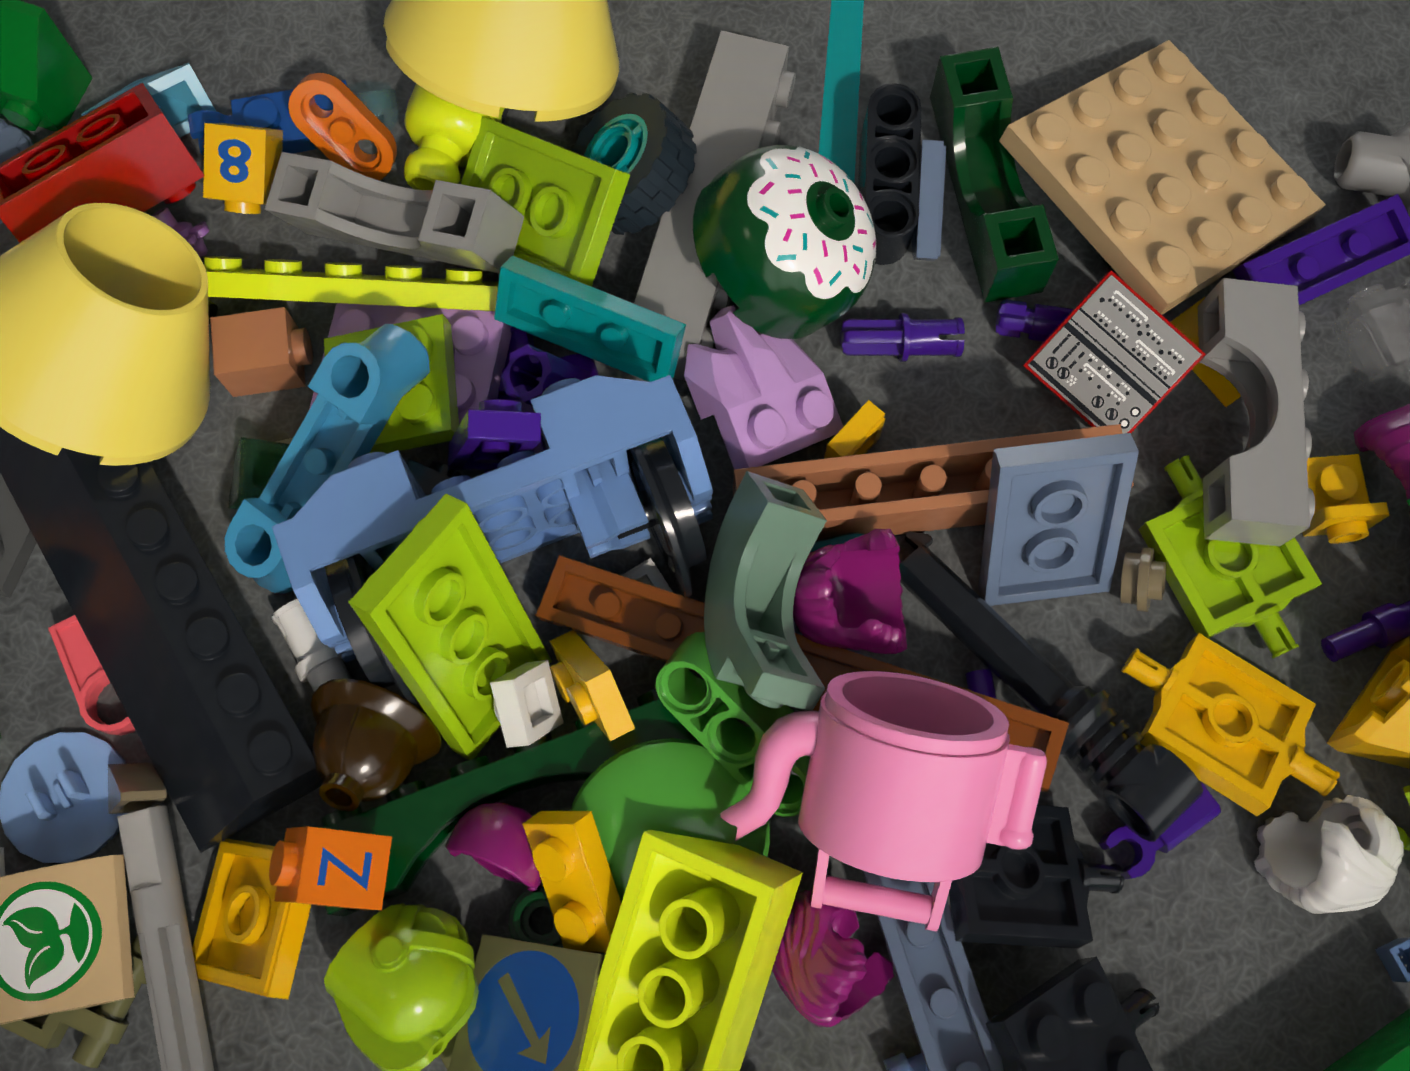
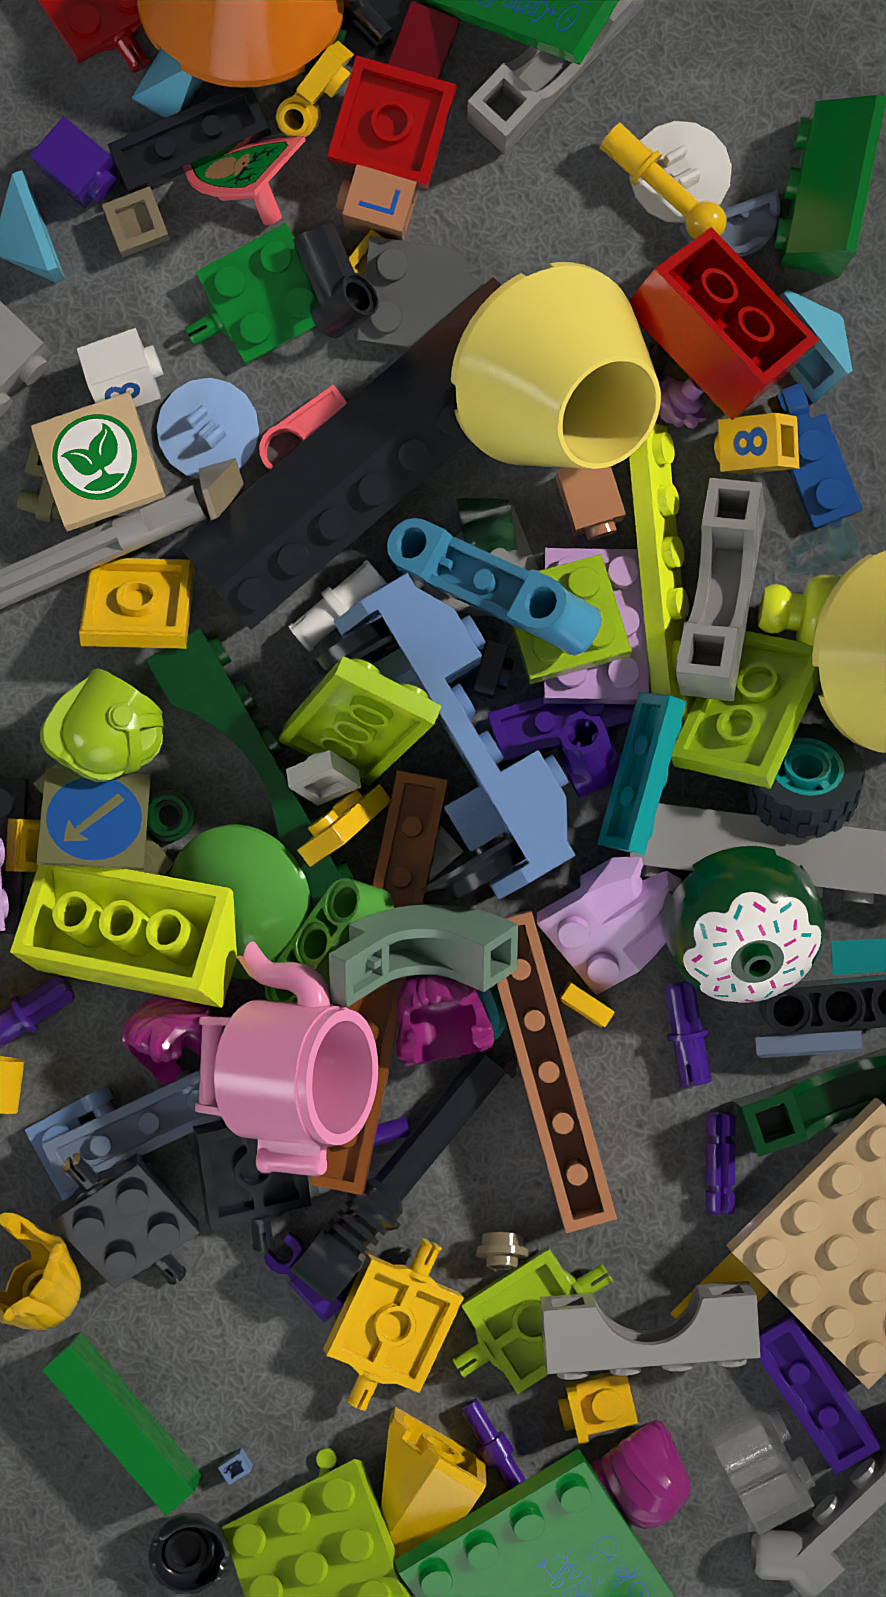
camera: 85 degrees right, 15 degrees up
orange brick [269,826,392,911] -> none
orange plate [288,73,397,181] -> none
dark brown hat [311,678,442,811] -> none
magenta hair [445,802,542,892] -> none
dark purple plate [448,399,541,471] -> none
yellow plate [523,811,621,953] -> none
sand blue plate [978,433,1139,606] -> none
light grey tile [1022,270,1206,433] -> none
white hair [1254,795,1404,914] -> none

